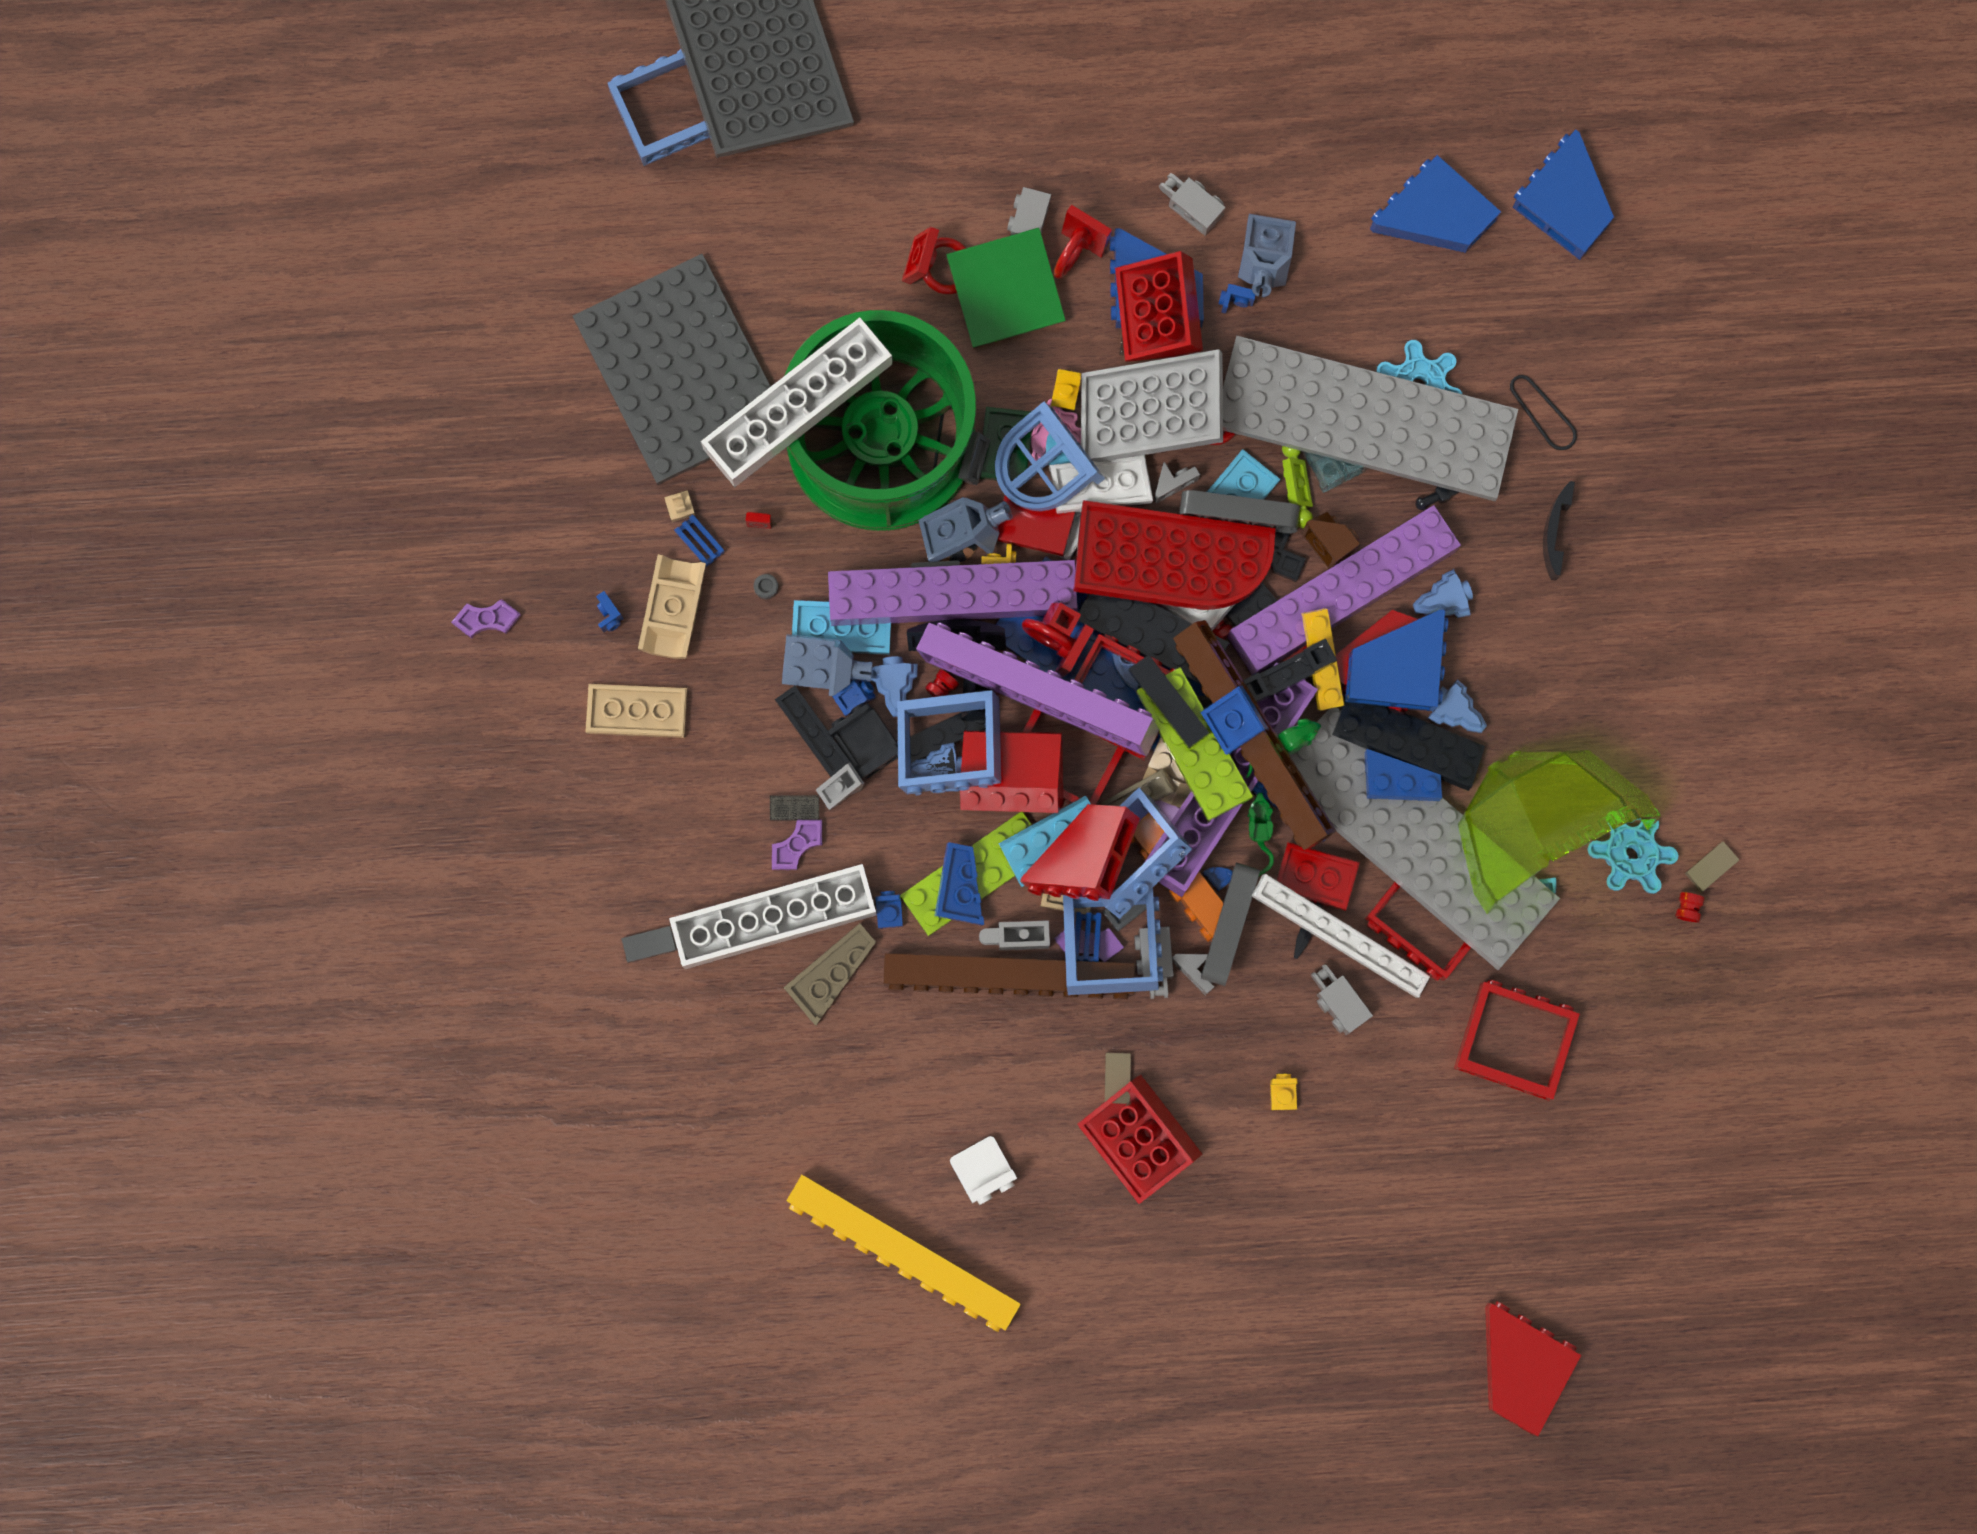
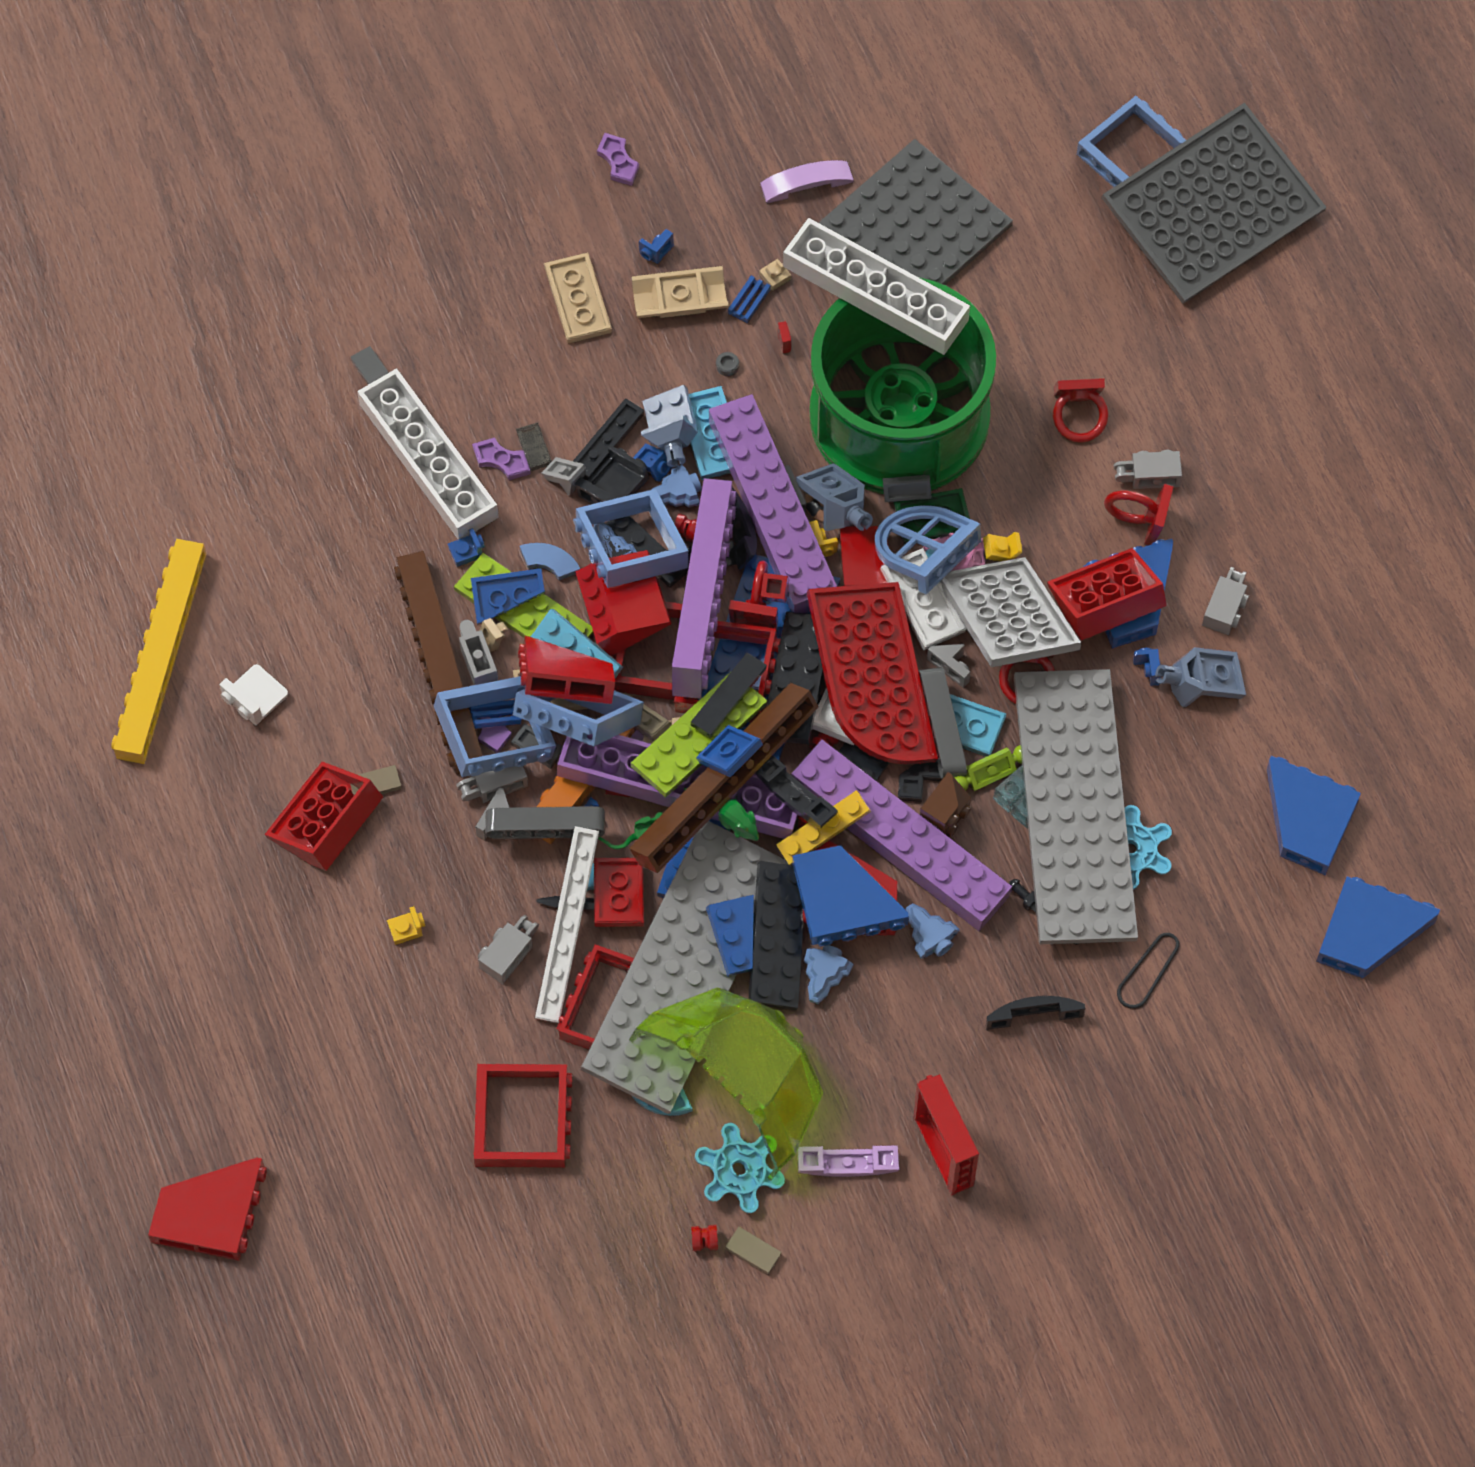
camera: 75 degrees right, 15 degrees down
dark tan wing [783,923,876,1026] -> none
green tile [946,227,1066,348] -> none
none -> tan tile [479,618,508,652]
none -> medium blue tile [520,543,580,580]
none -> lavender slope [760,161,853,203]
none -> lavender slope [797,1146,899,1177]
none -> red window [913,1074,979,1196]

